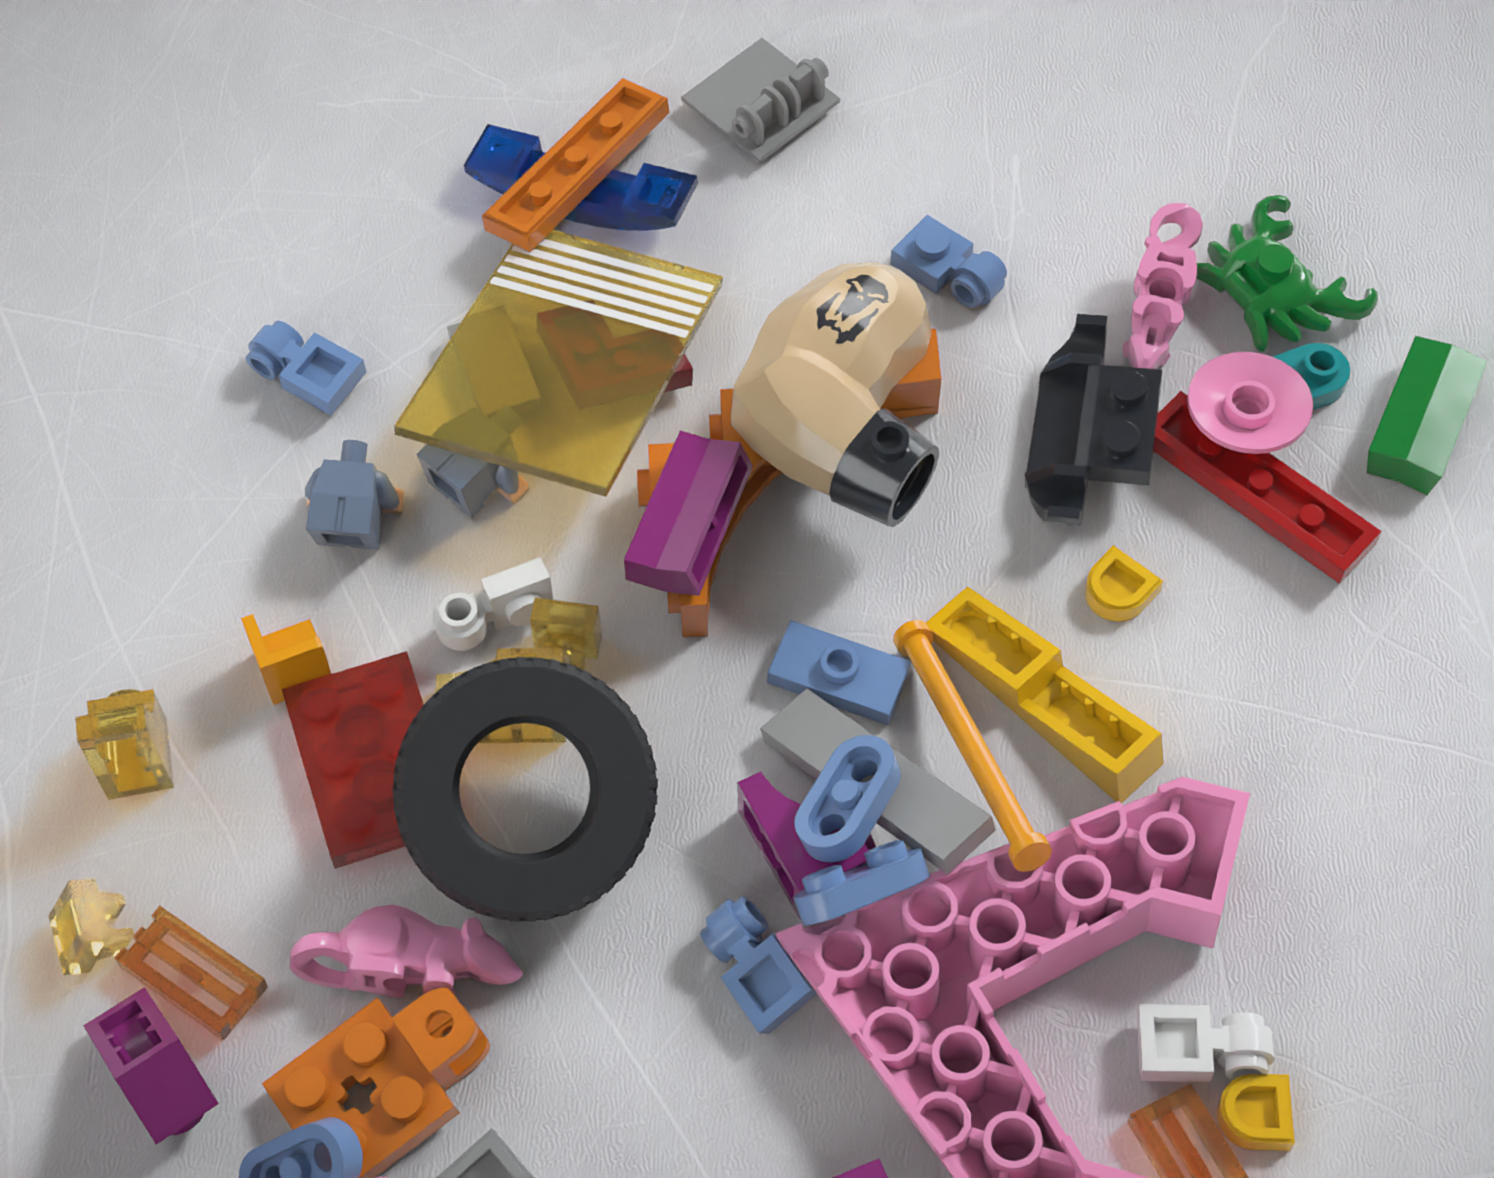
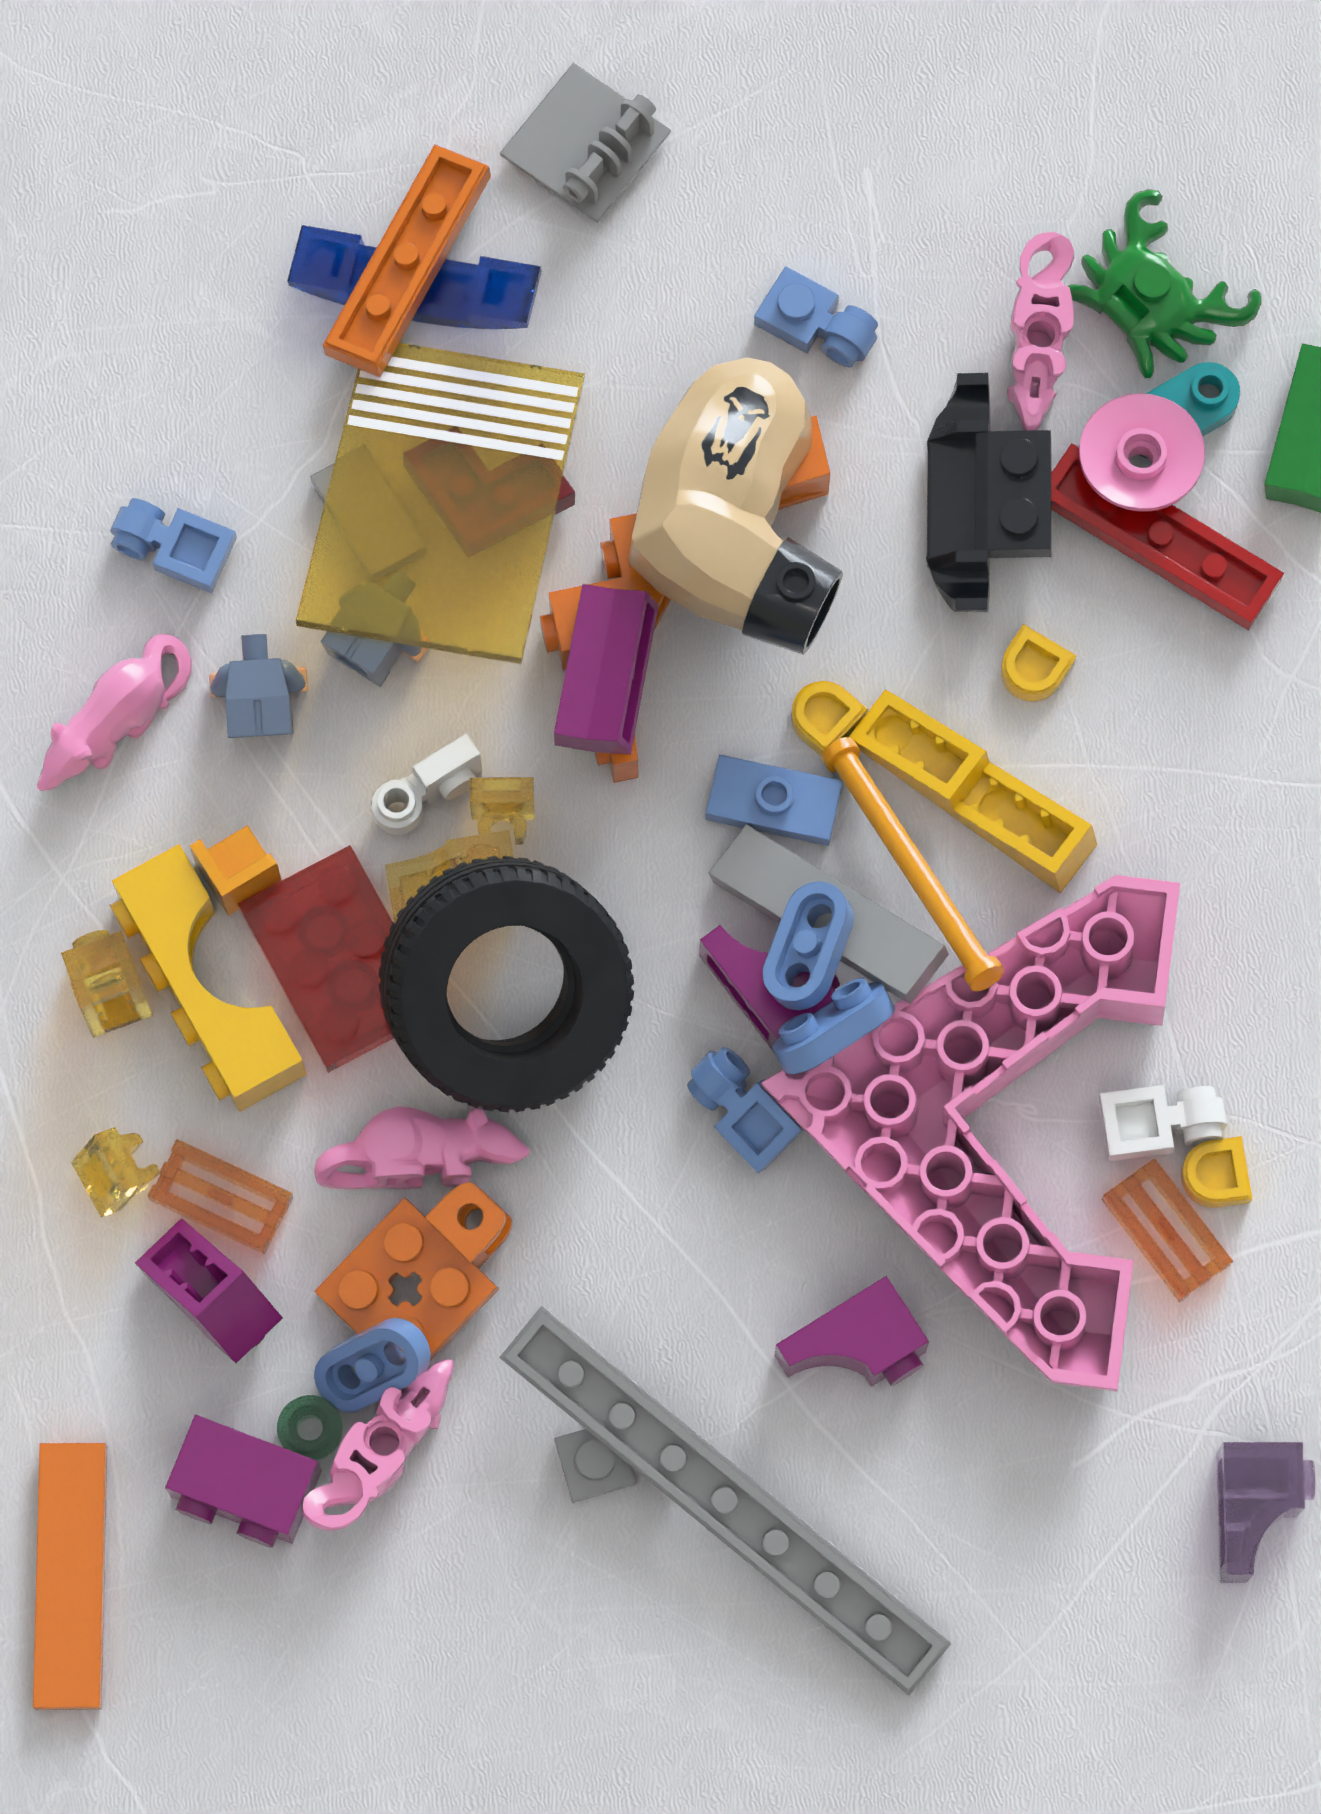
camera: 10 degrees left, 15 degrees up
none -> bright pink animal [37,634,192,791]
none -> yellow arch [110,844,307,1112]
none -> yellow tile [791,681,868,756]

